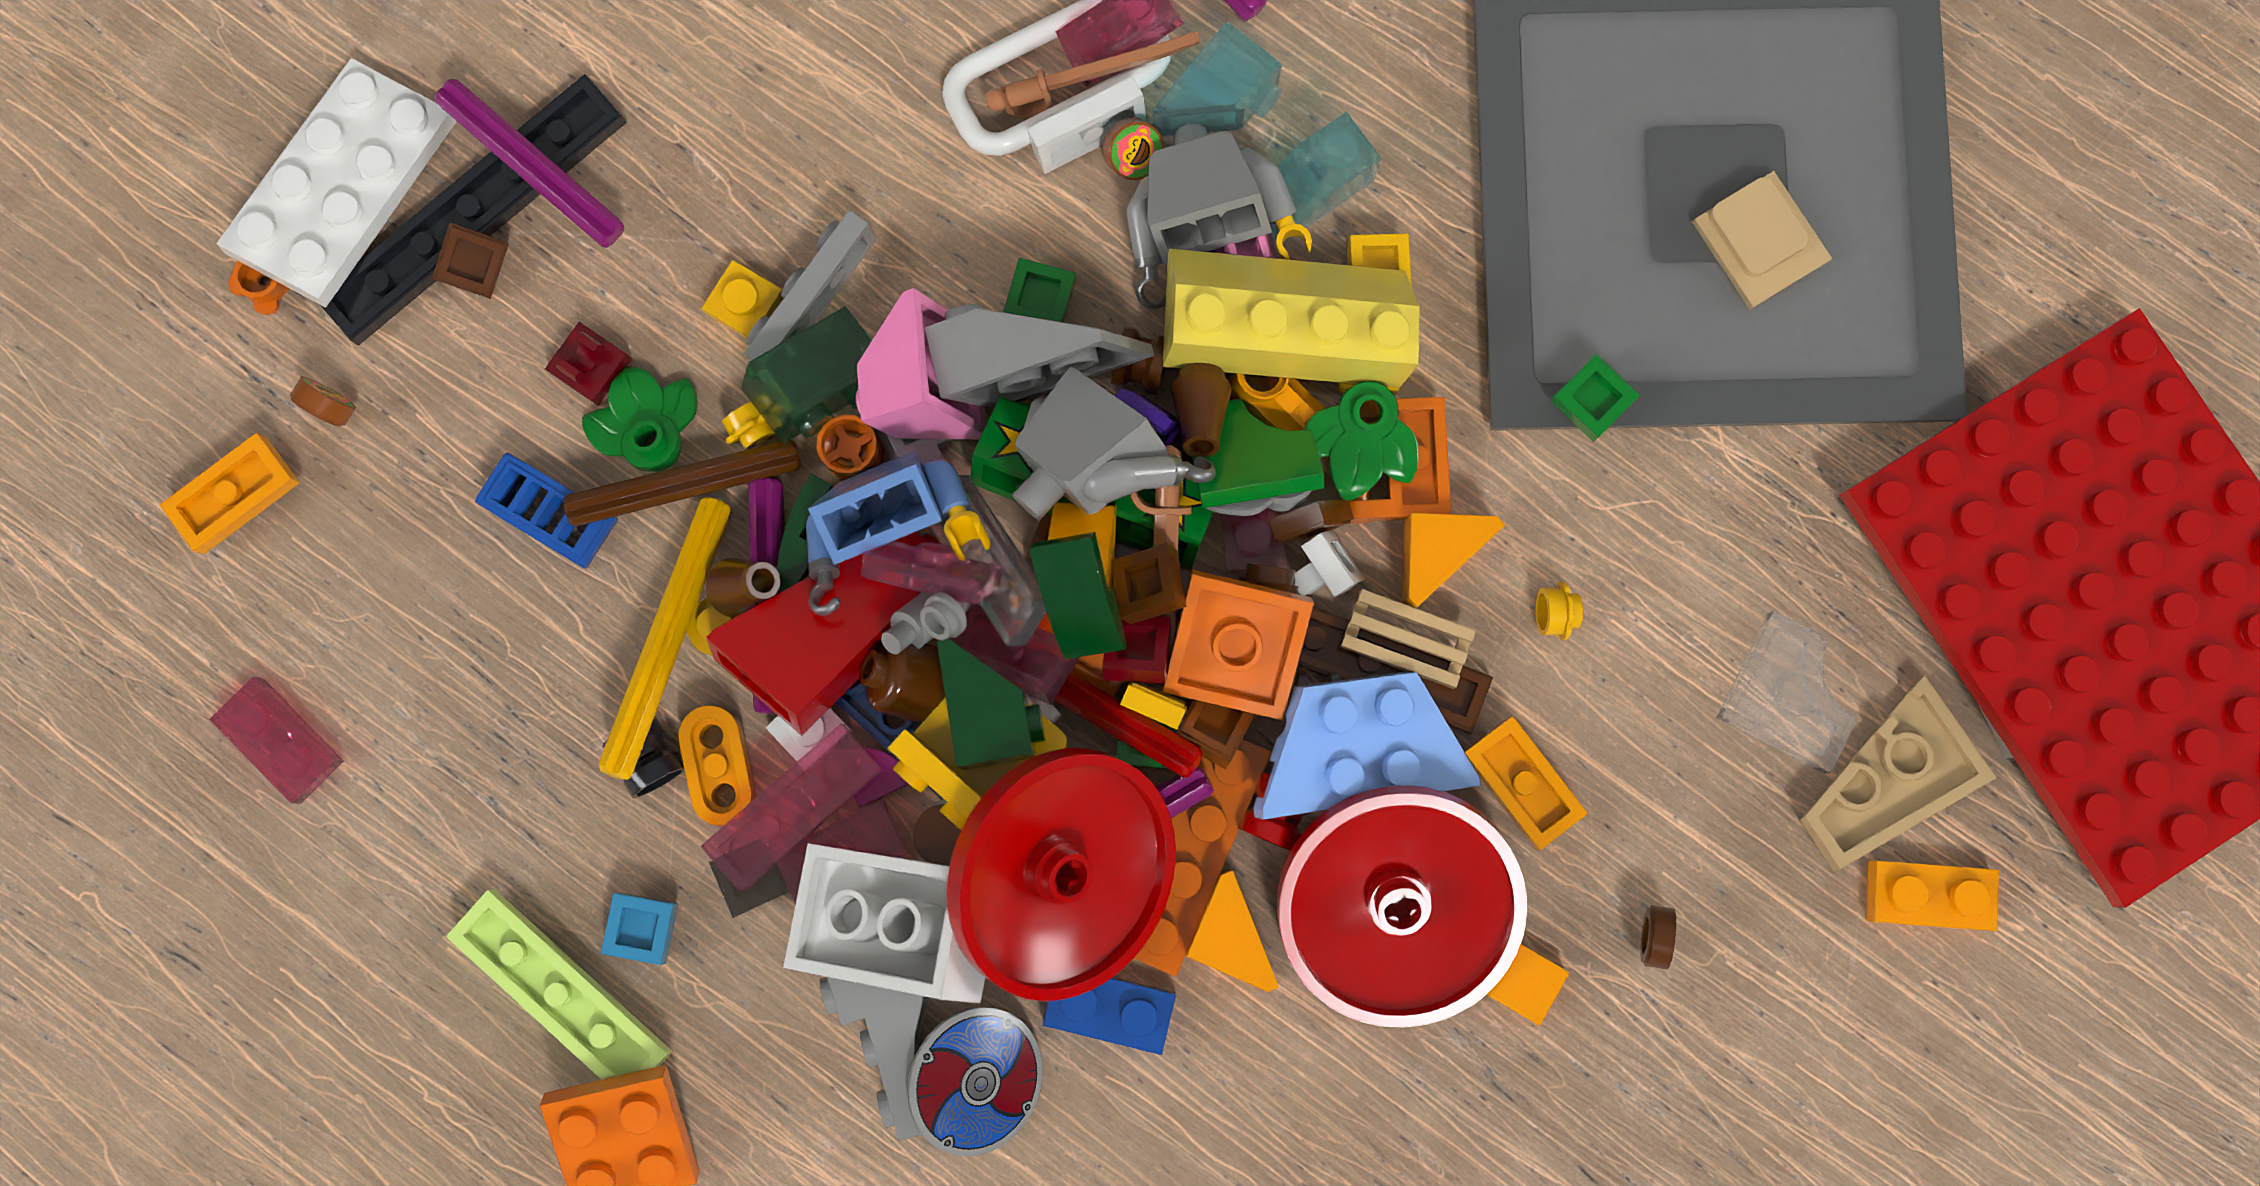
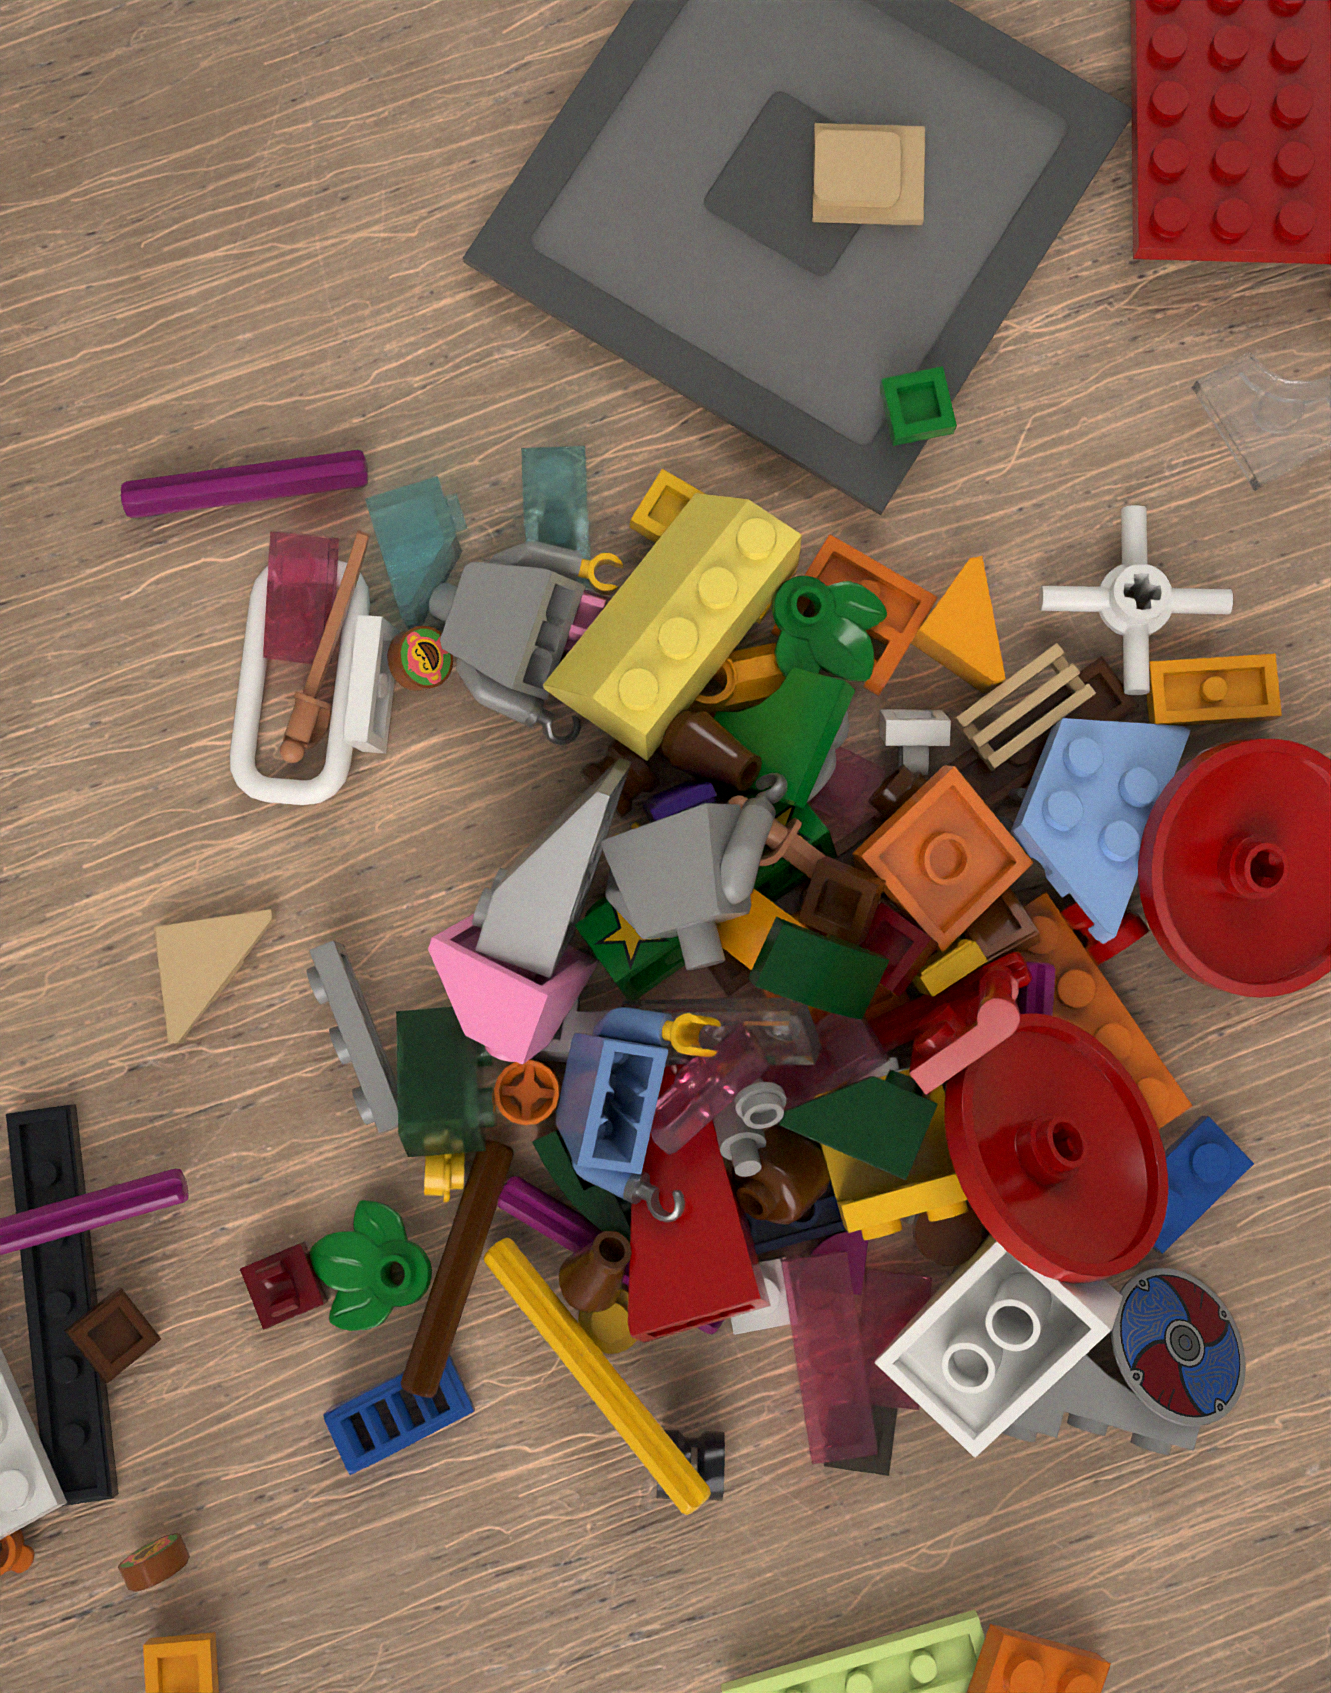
camera: 60 degrees left, 0 degrees up
dark azure plate [601,892,679,965] -> none
light orange plate [678,706,756,826] -> none
yellow plate [701,260,784,339] -> none
green plate [1003,257,1076,323] -> none
light orange slope [1186,869,1279,992] -> none
reddish brown tile [1269,499,1354,542] -> none
yellow plate [1535,581,1583,641] -> none
none -> tan tile [154,909,276,1044]
none -> red plate [909,965,1020,1095]
none -> white bar [1039,505,1233,695]

